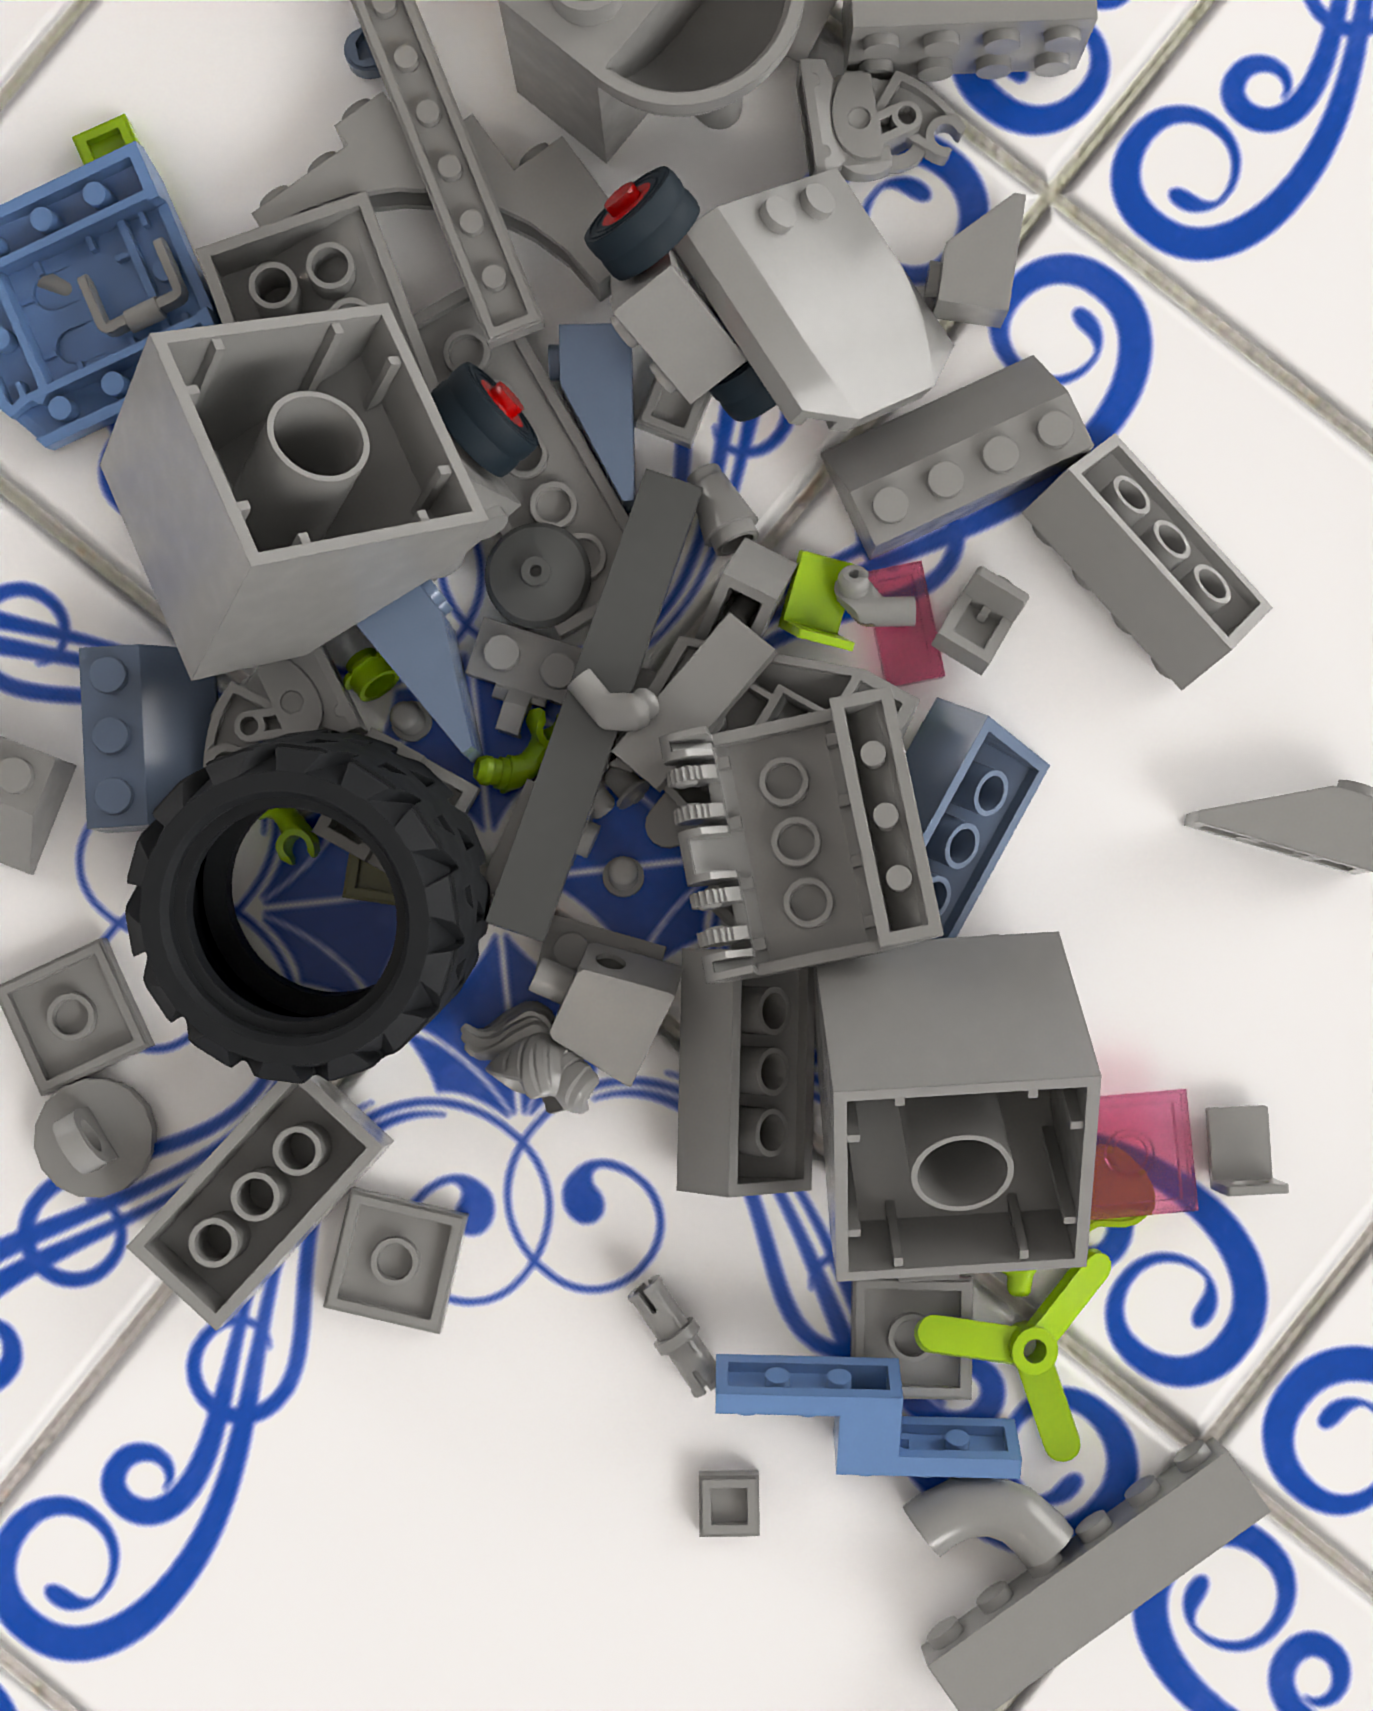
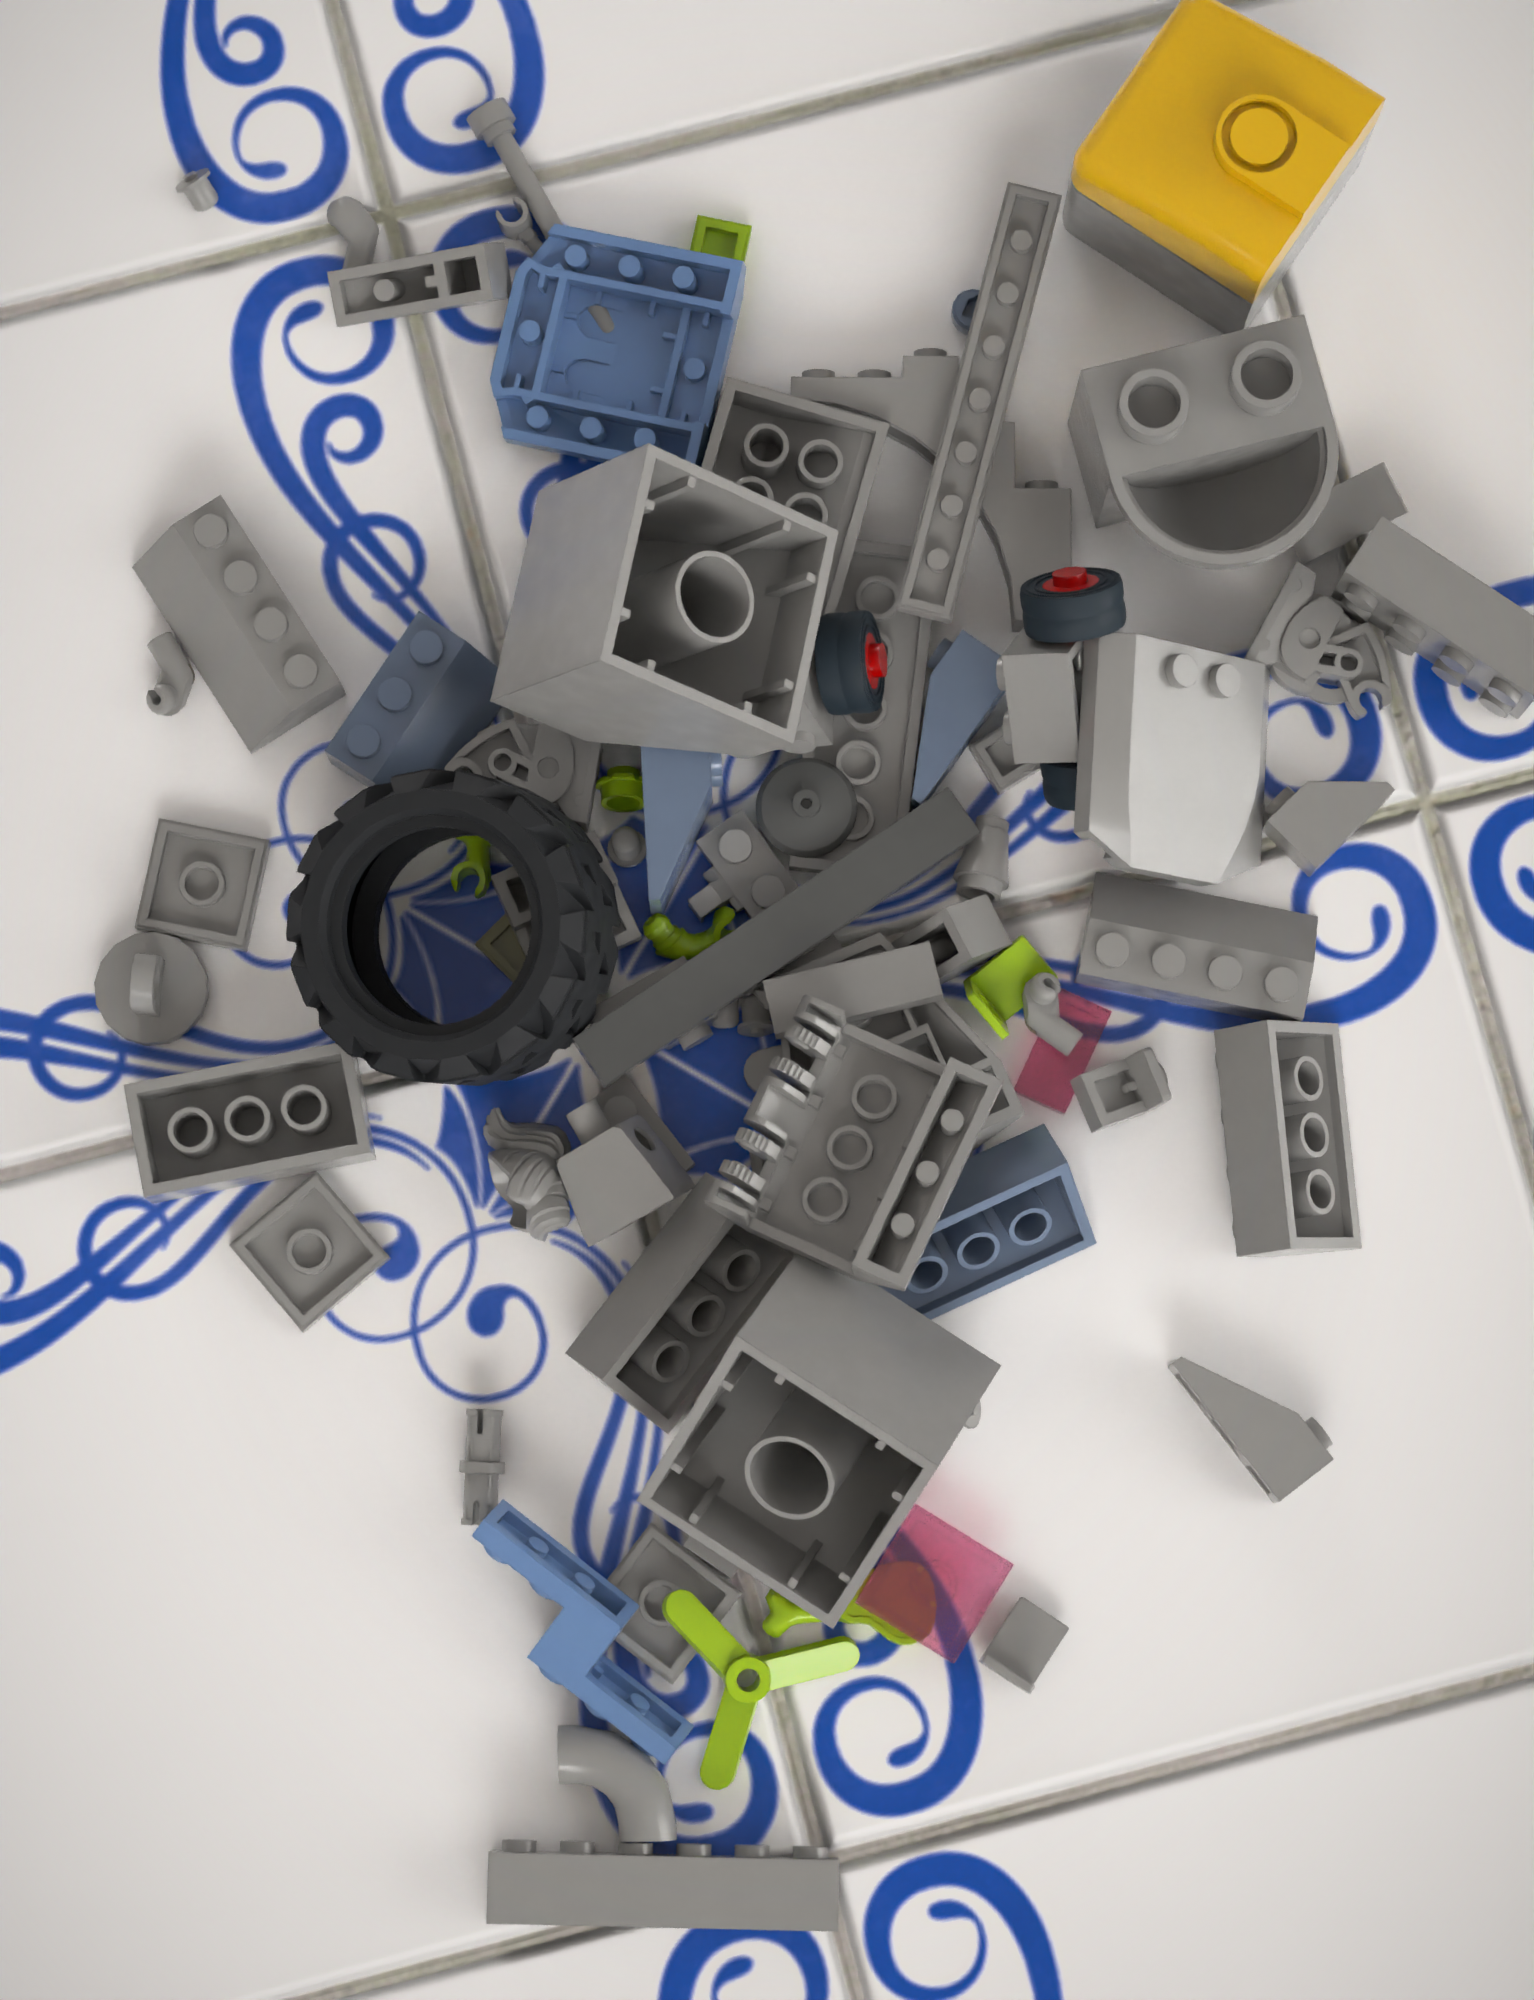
camera: 30 degrees right, 5 degrees down
light grey piece [77,237,189,337] -> none
light grey arm [567,669,659,731] -> none
light grey piece [603,856,644,897] -> none
light grey tile [699,1470,760,1537] -> none

